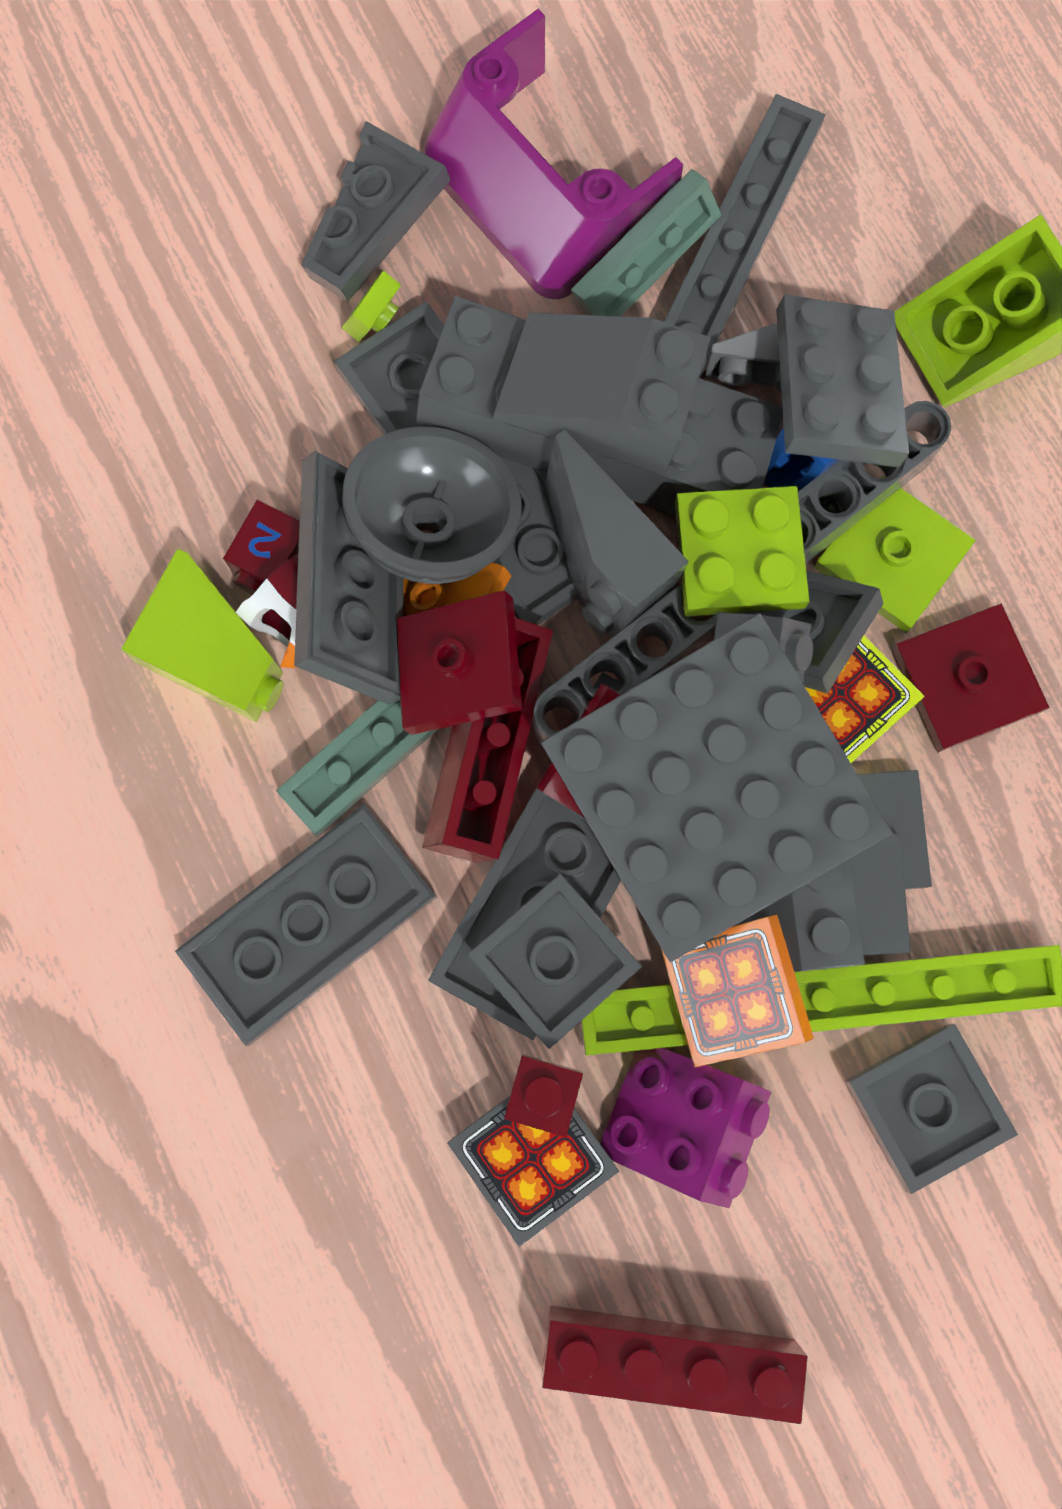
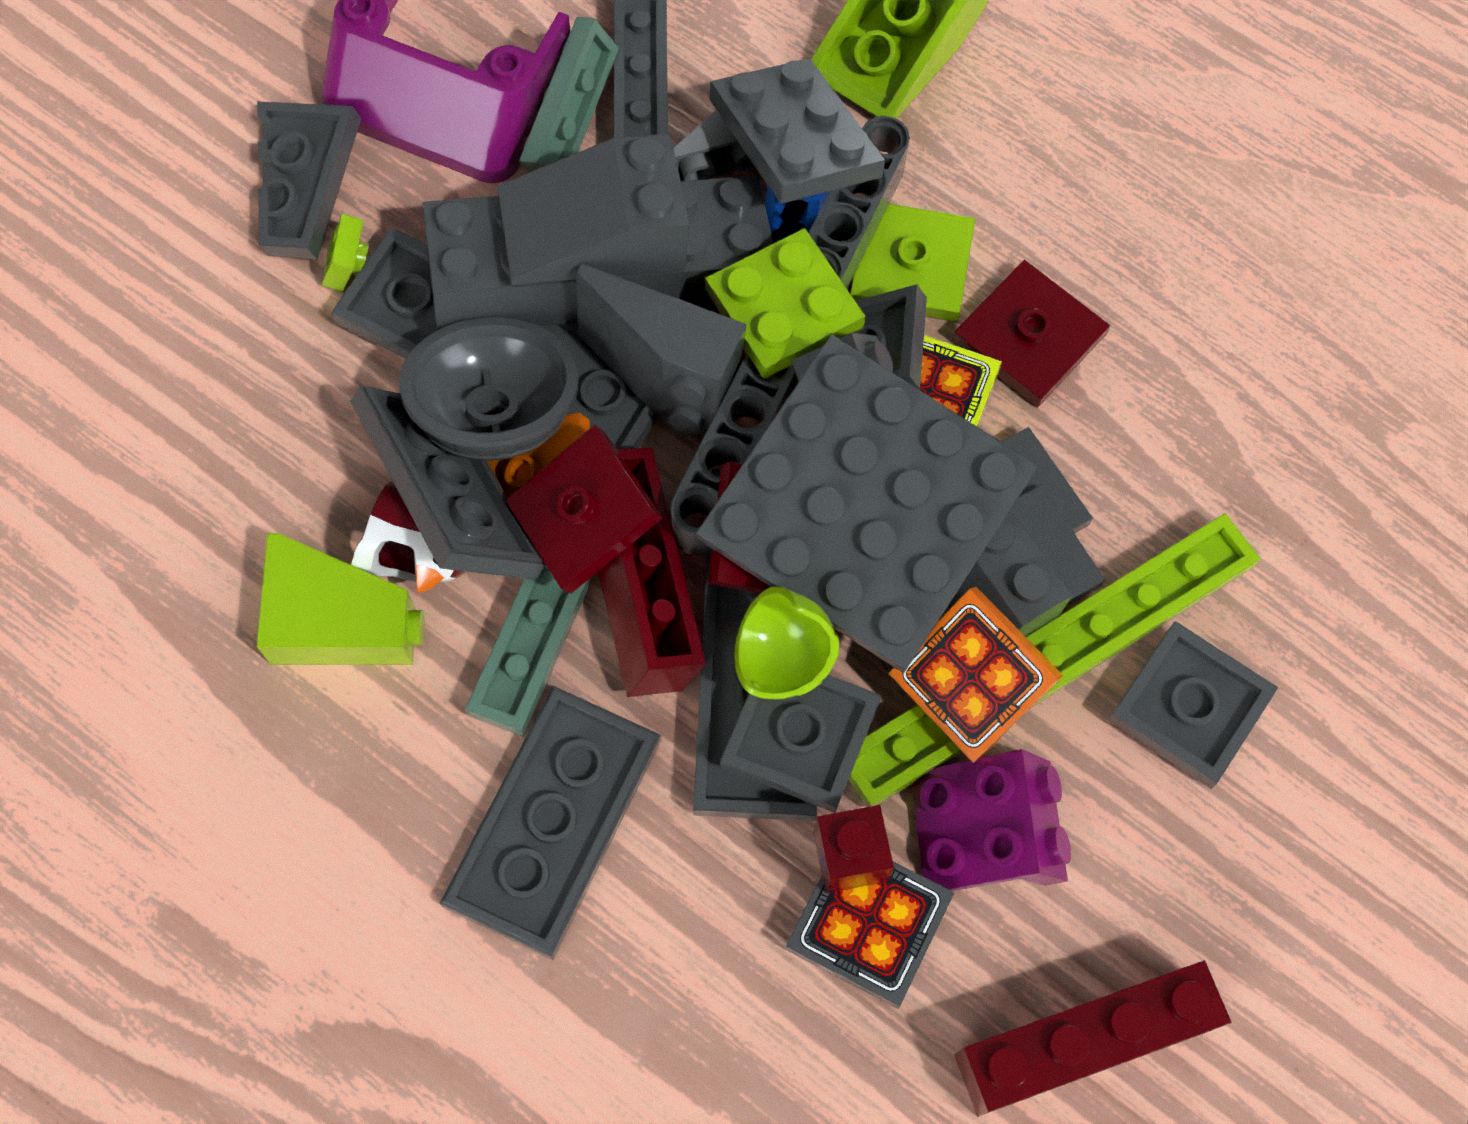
camera: 30 degrees left, 10 degrees down
dark red brick [223,500,300,595] -> none
none -> lime helmet [735,586,839,699]

